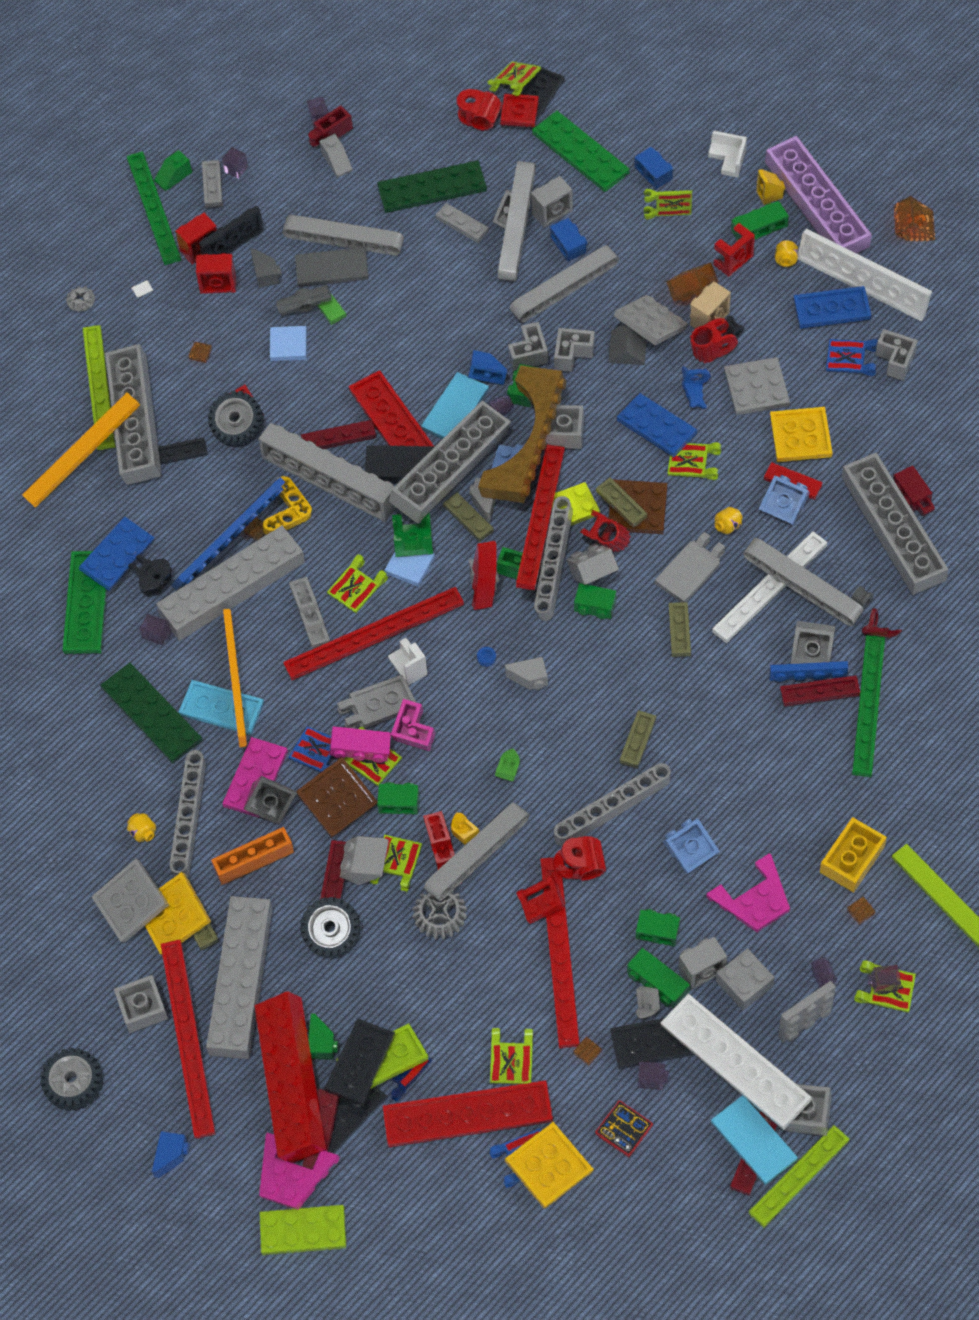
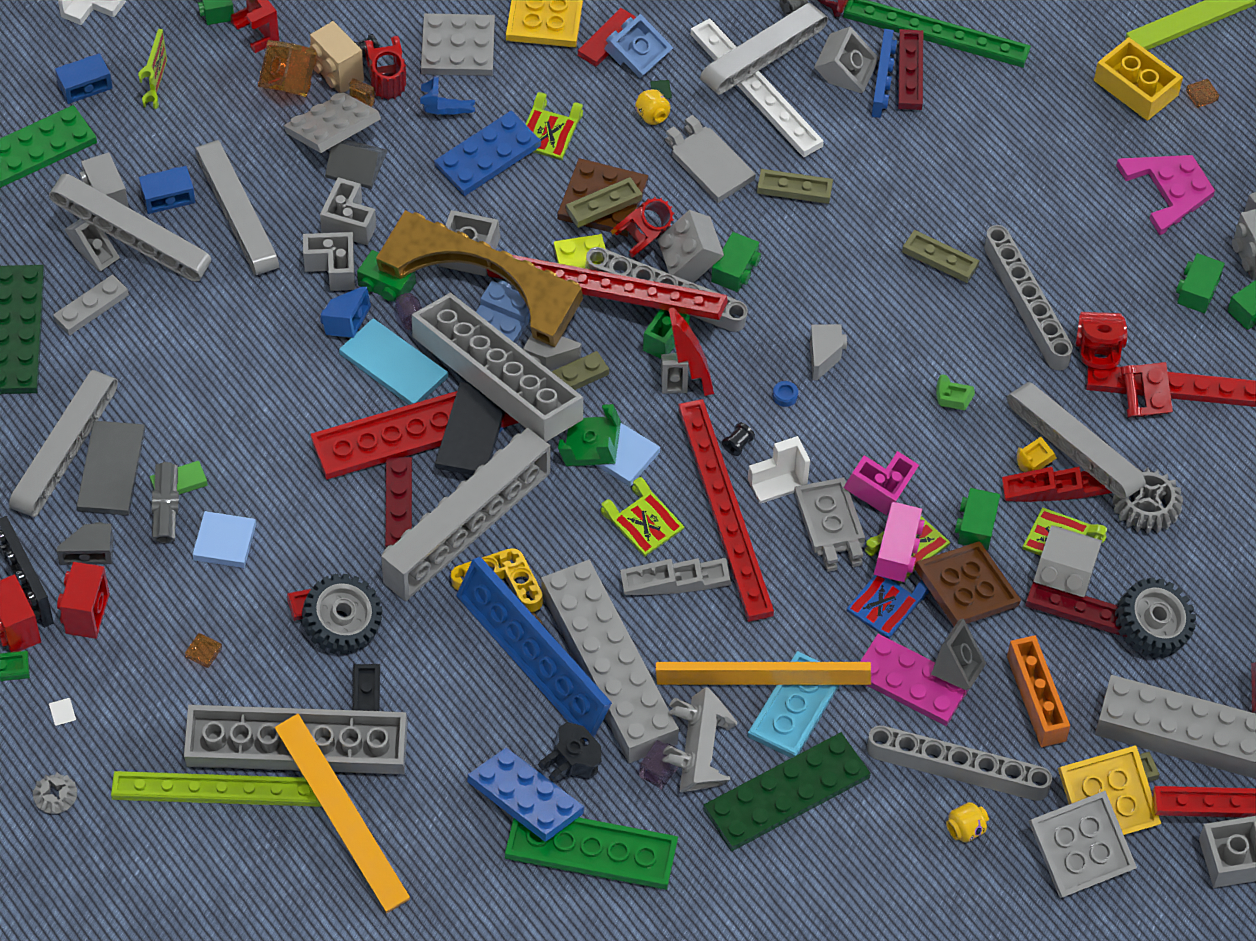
camera: 85 degrees left, 5 degrees down
medium blue plate [662,818,720,874] -> none
none -> clear orange tile [349,78,375,107]
none -> dark green sticker [650,80,672,99]
none -> light grey hose [662,687,737,792]
none -> black bush [722,422,755,456]

